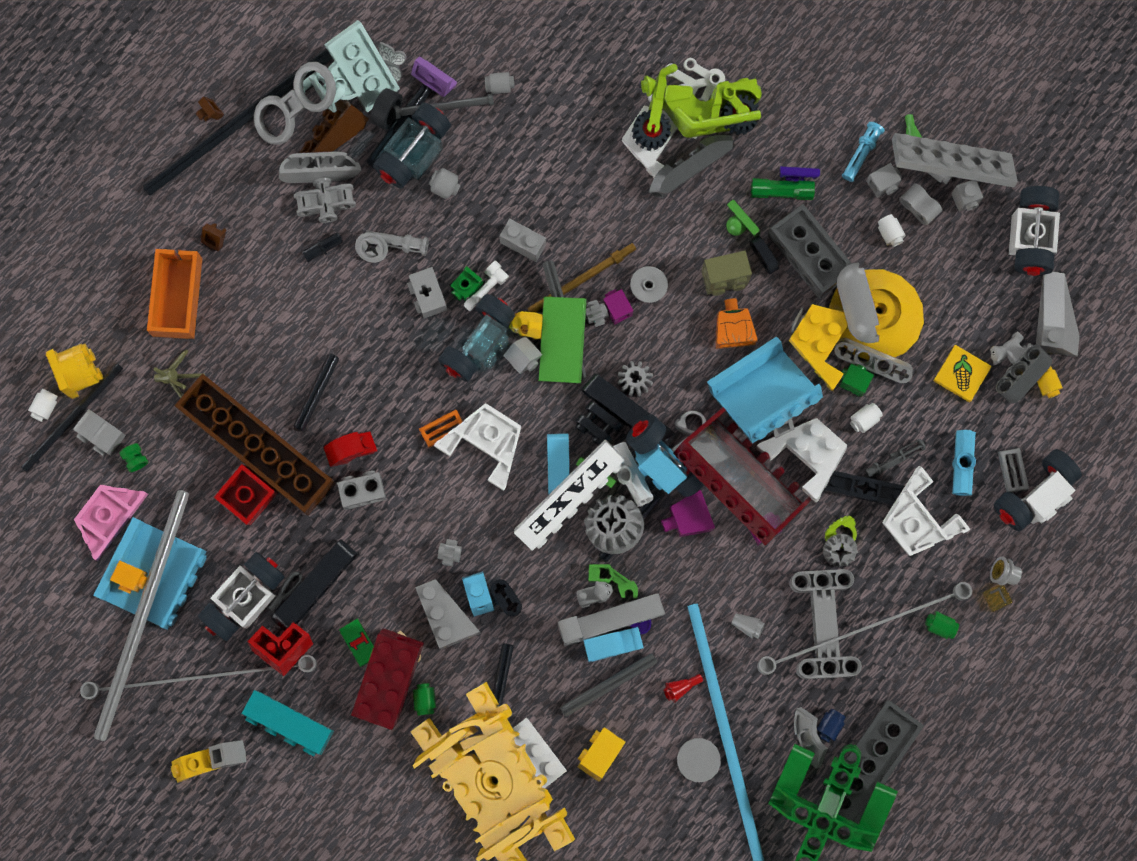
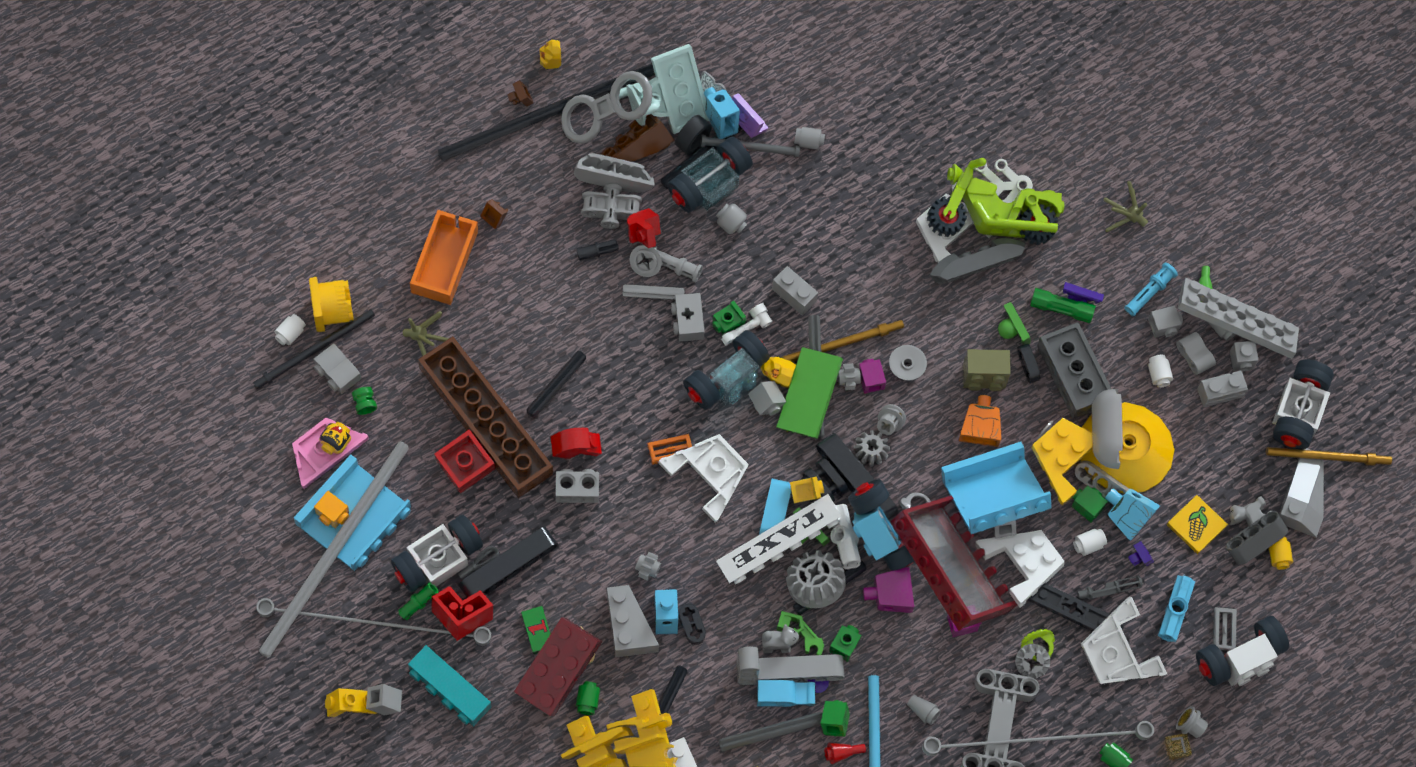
camera: 10 degrees right, 10 degrees down
none -> head [319,422,351,455]
none -> green pin [398,582,438,620]
none -> yellow rock [540,40,561,69]
none -> light grey axle [622,284,684,300]
none -> red brick [627,208,661,248]
none -> medium azure torso [704,87,740,139]
none -> yellow bracket [790,477,824,503]
none -> green brick [821,700,850,737]
none -> green brick [829,625,862,662]
none -> light grey piece [877,404,906,435]
none -> olive plant [1103,181,1148,232]
none -> medium azure torso [1105,488,1160,541]
none -> dark purple tile [1128,541,1154,566]
none -> light grey brick [1197,371,1248,407]
none -> pearl gold bar [1266,447,1392,466]

